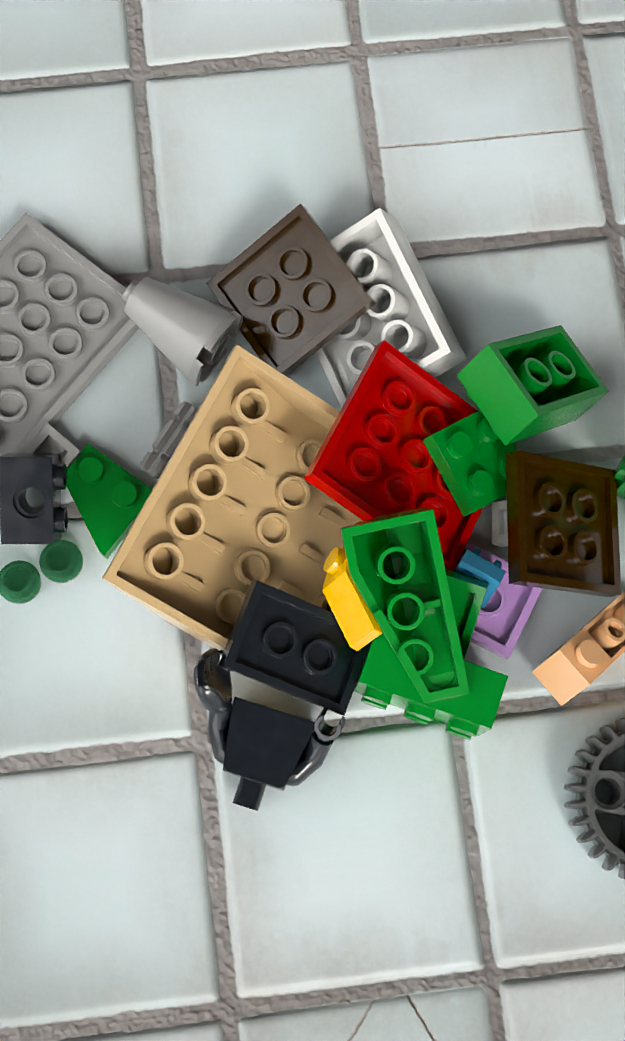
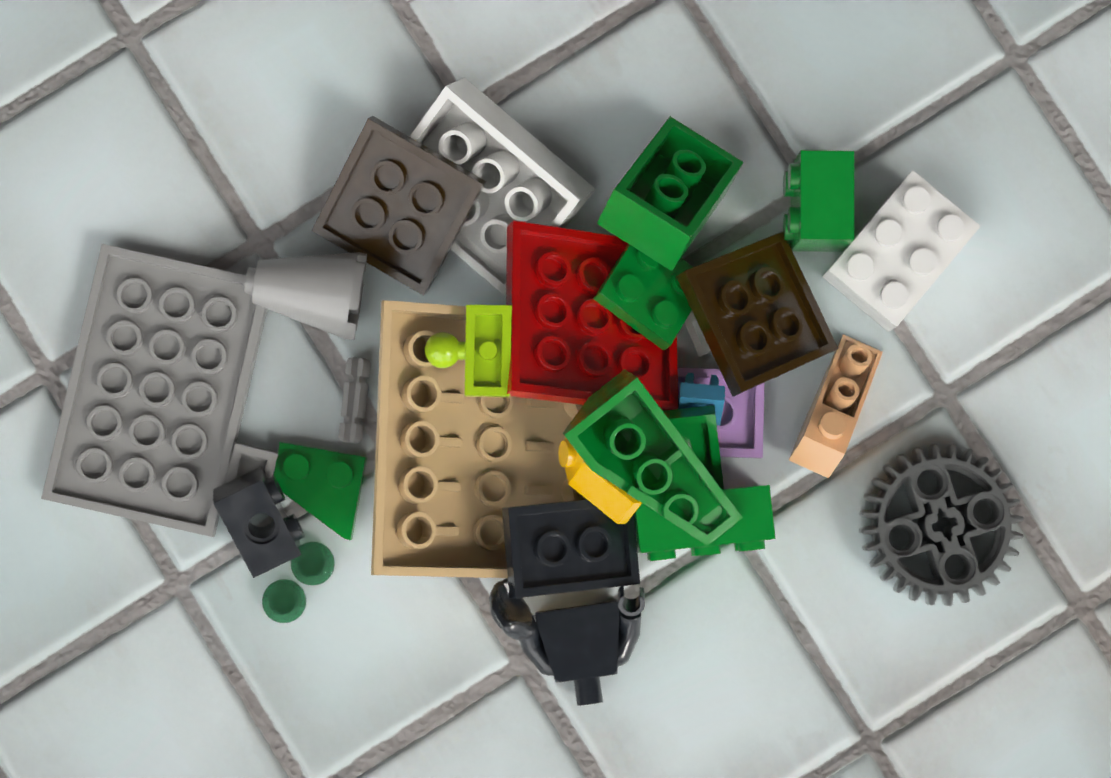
camera: 20 degrees left, 10 degrees up
none -> lime plate [425,305,512,397]

